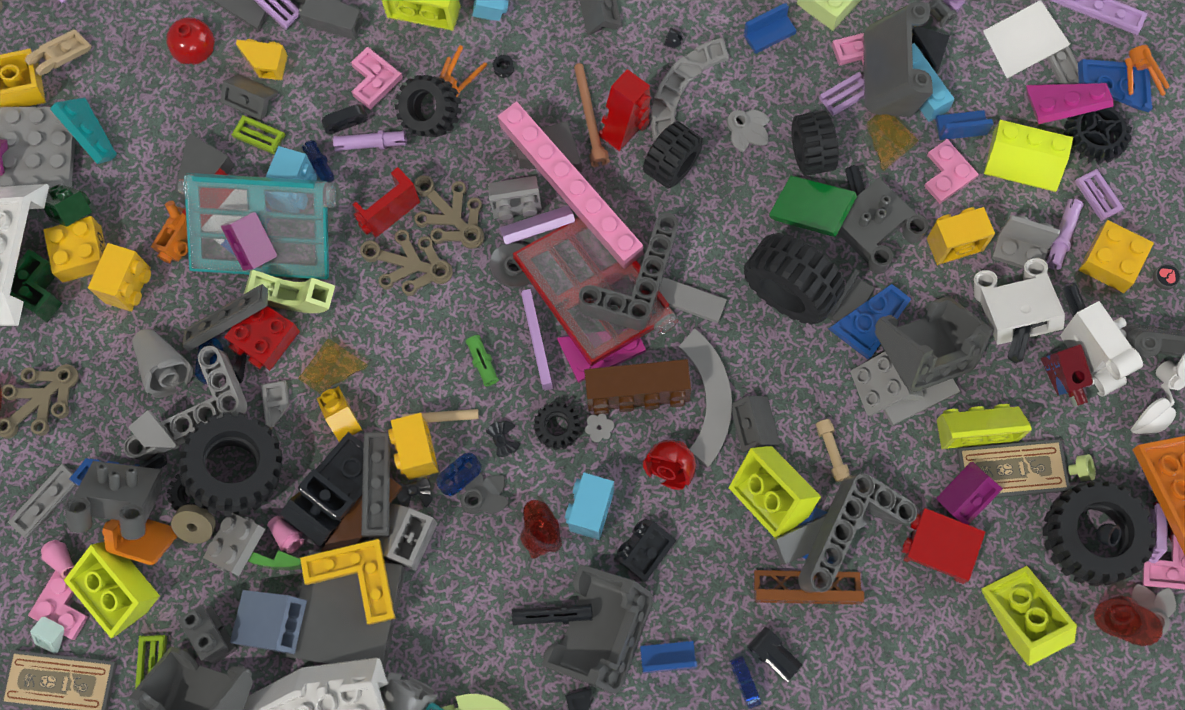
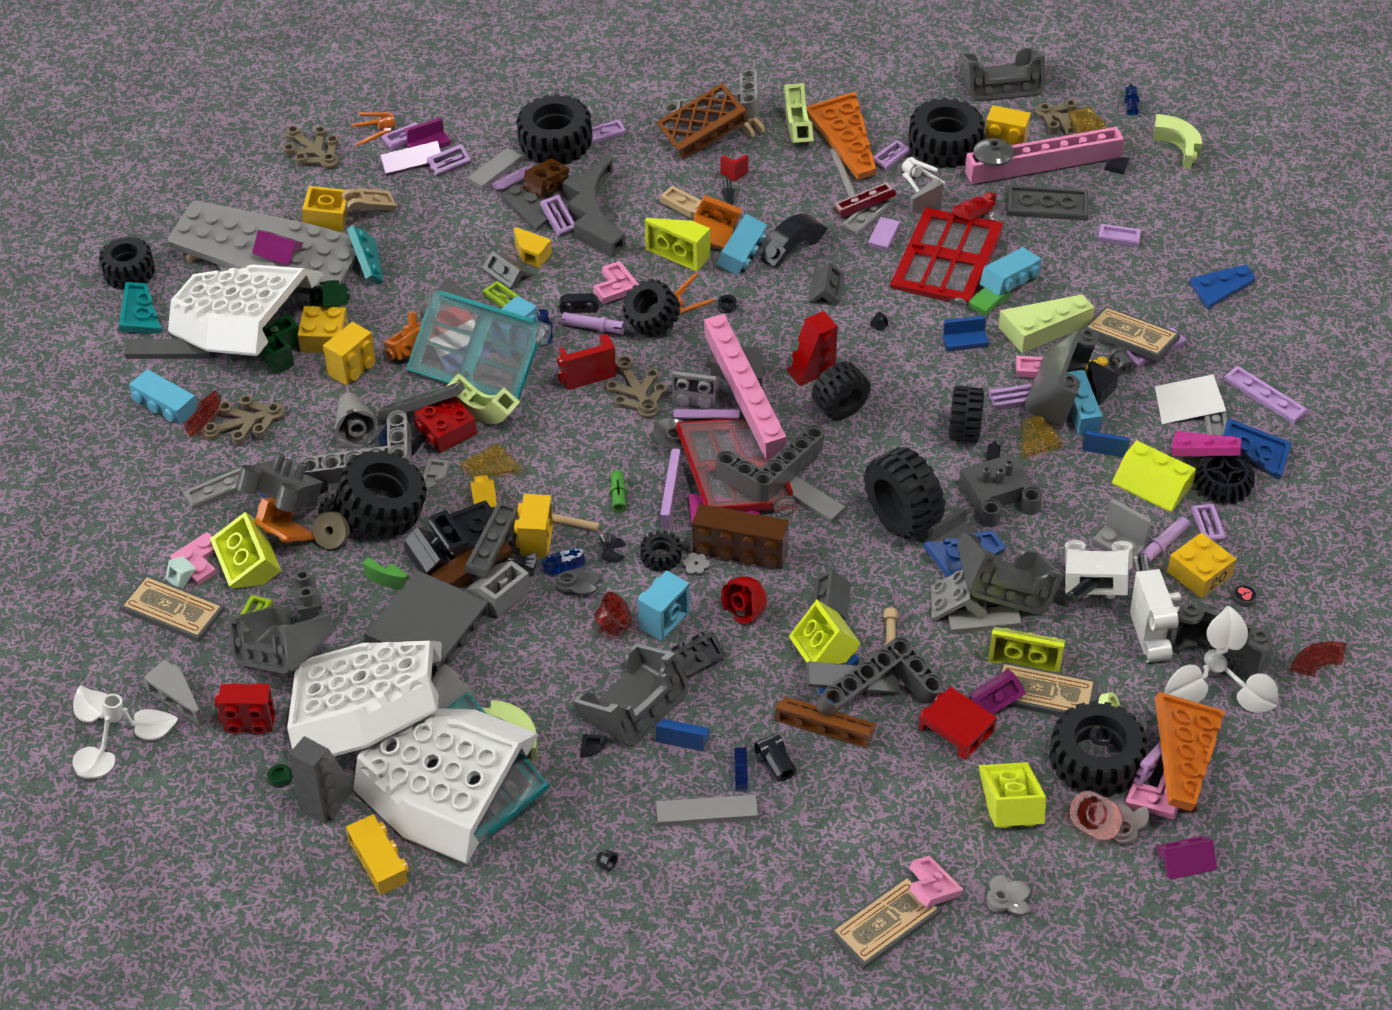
camera: 15 degrees right, 25 degrees down
bright pink cone [41,540,74,578] -> none
light grey tile [128,410,180,449] -> none
red cylinder [166,17,215,65] -> none
light grey plate [203,513,265,576] -> none
panel [221,212,277,271] -> none
sand blue brick [230,590,307,654] -> none
bright pink cone [267,516,304,554] -> none
yellow plate [300,539,395,625] -> none
dark tan plant [360,230,453,296] -> none
black pin [512,603,593,626] -> none
nougat piece [574,63,610,167] -> none
light grey tile [651,37,729,143] -> none
light grey tile [679,329,732,468] -> none
light grey plate [727,110,770,152] -> none
green tile [769,176,857,237] -> none
bright pink plate [924,139,979,204] -> none
yellow brick [927,207,995,265] -> none
dark red torso [1040,344,1093,407] -> none
orange plant [1125,45,1169,96] -> none

